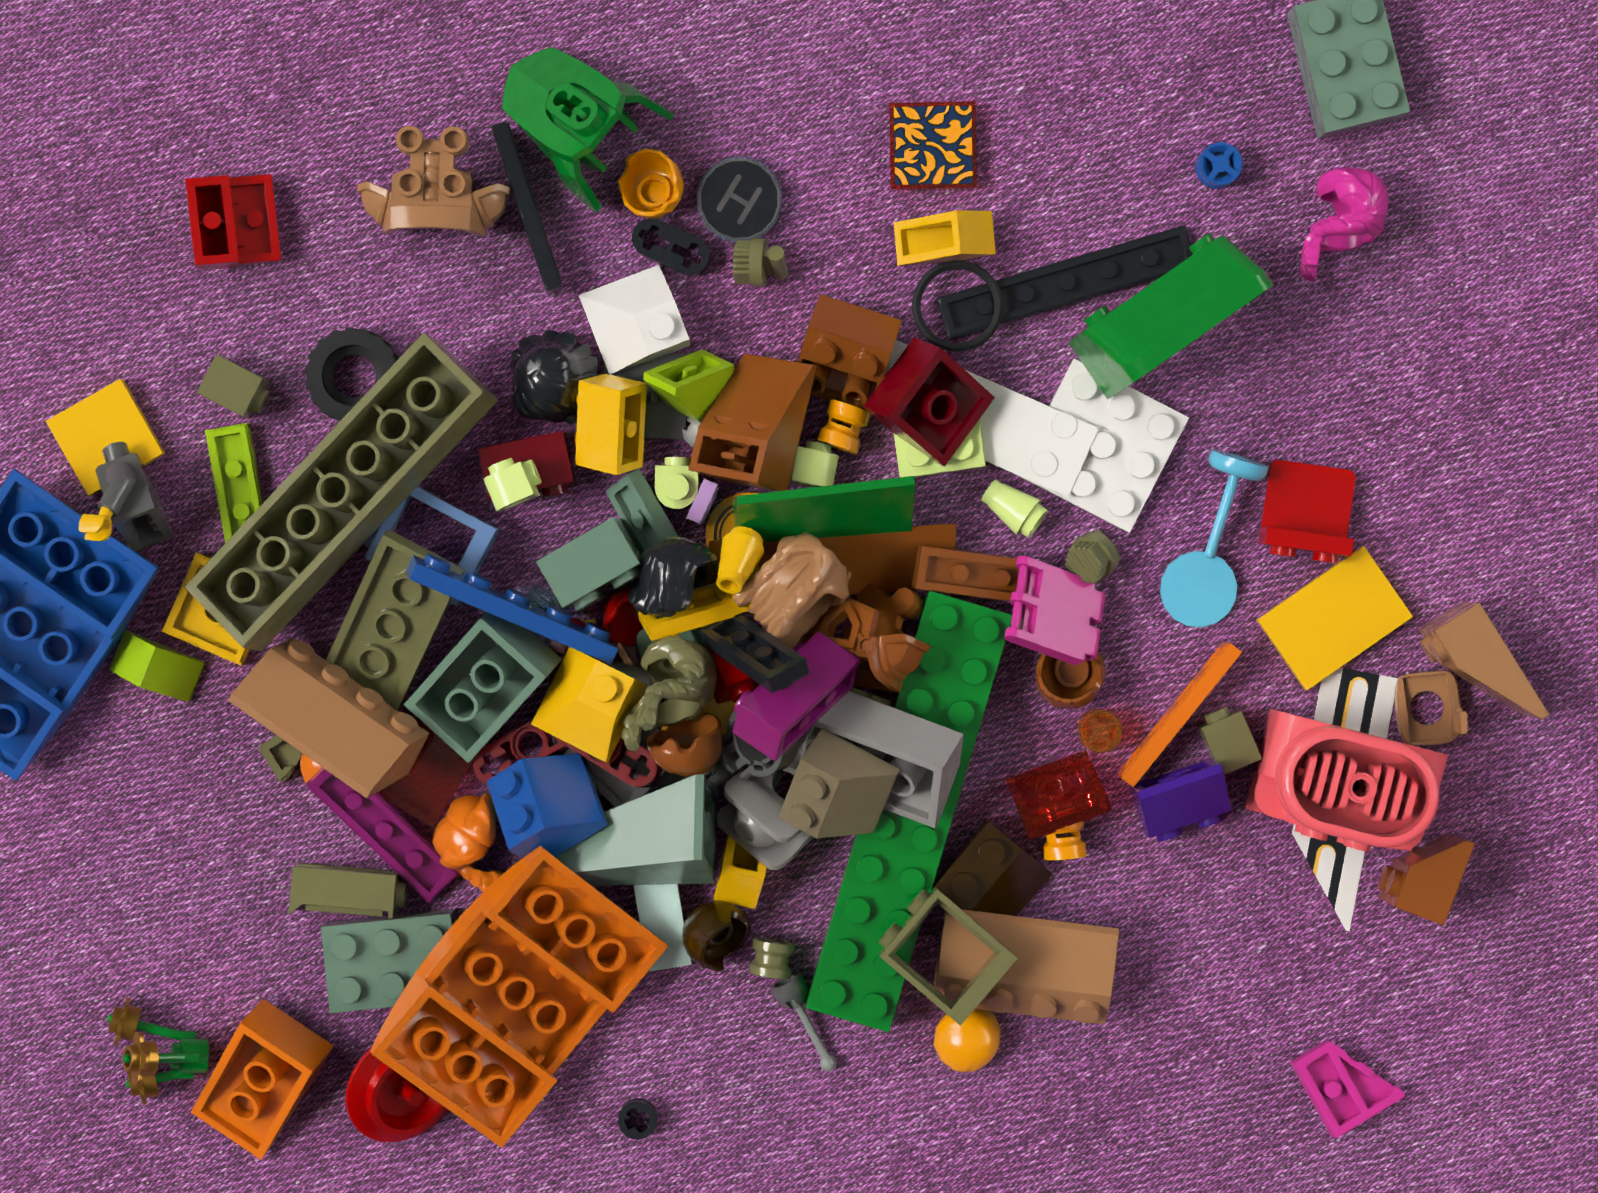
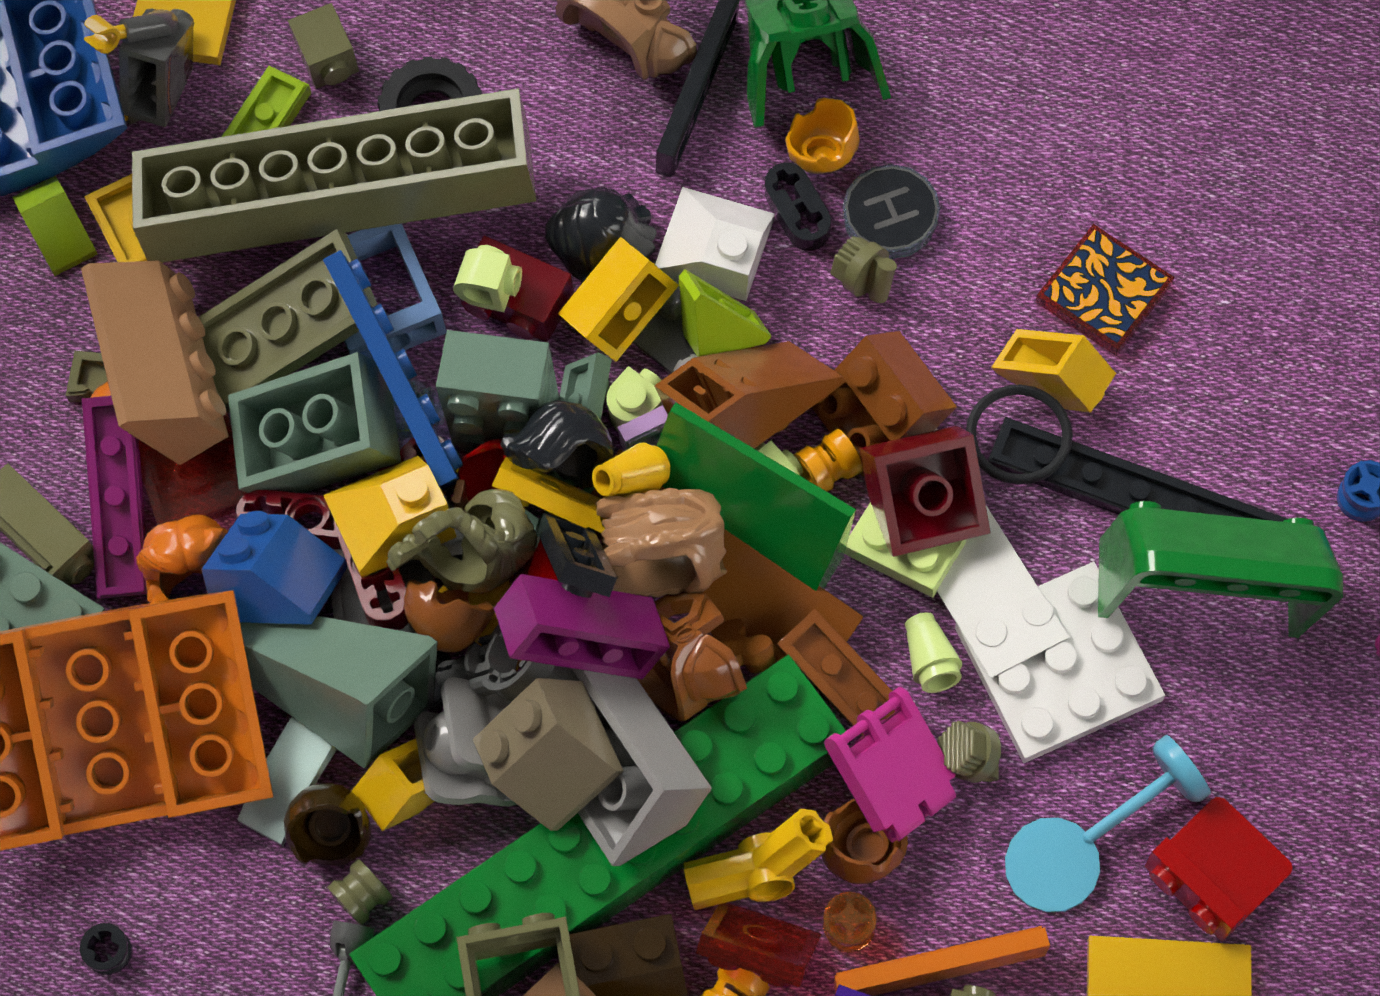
camera: 45 degrees right, 20 degrees down
none -> yellow piece [684,809,833,910]

